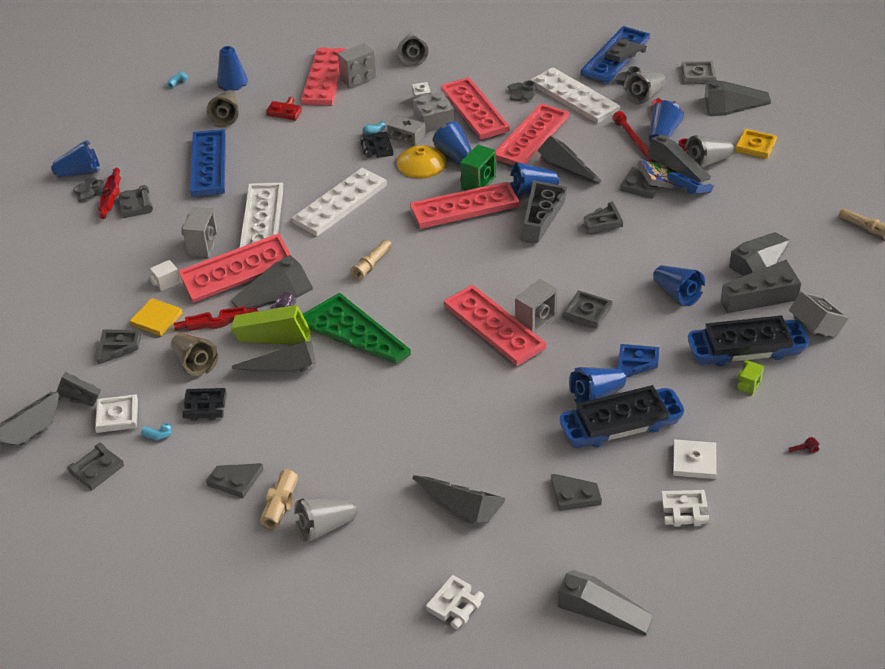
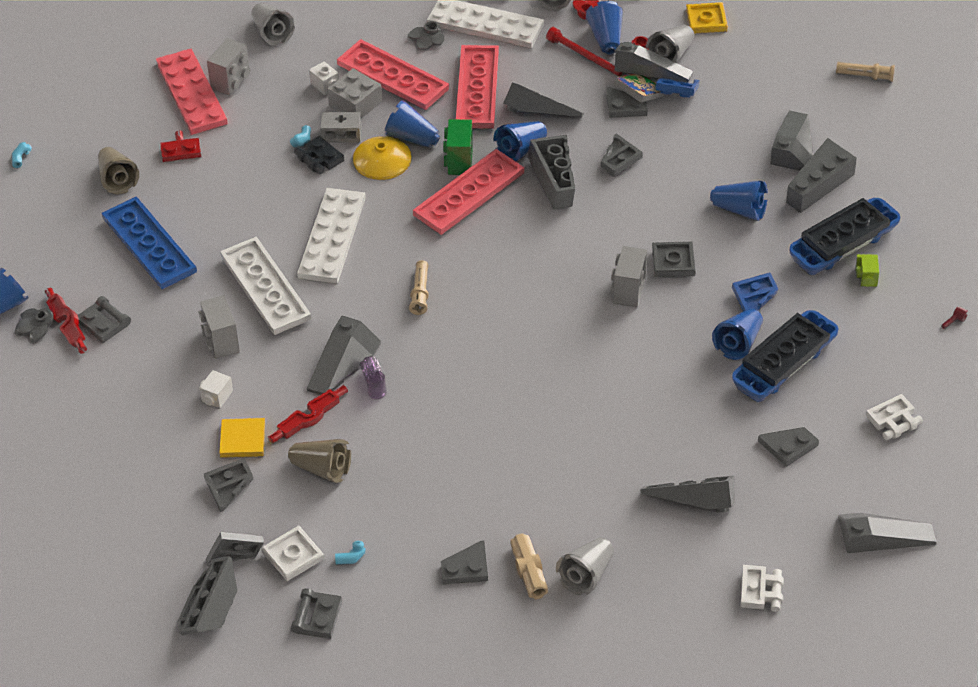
camera: 30 degrees left, 5 degrees up
coral plate [178,233,291,303] -> none
black plate [182,388,227,420] -> none
blue cone [217,46,248,91] -> none
lime slope [231,305,311,345] -> none
dark grey wedge [232,341,316,372] -> none
green wing [302,292,411,364] -> none
coral plate [444,284,546,366] -> none
white plate [673,439,717,479] -> none
light grey brick [789,291,849,337] -> none

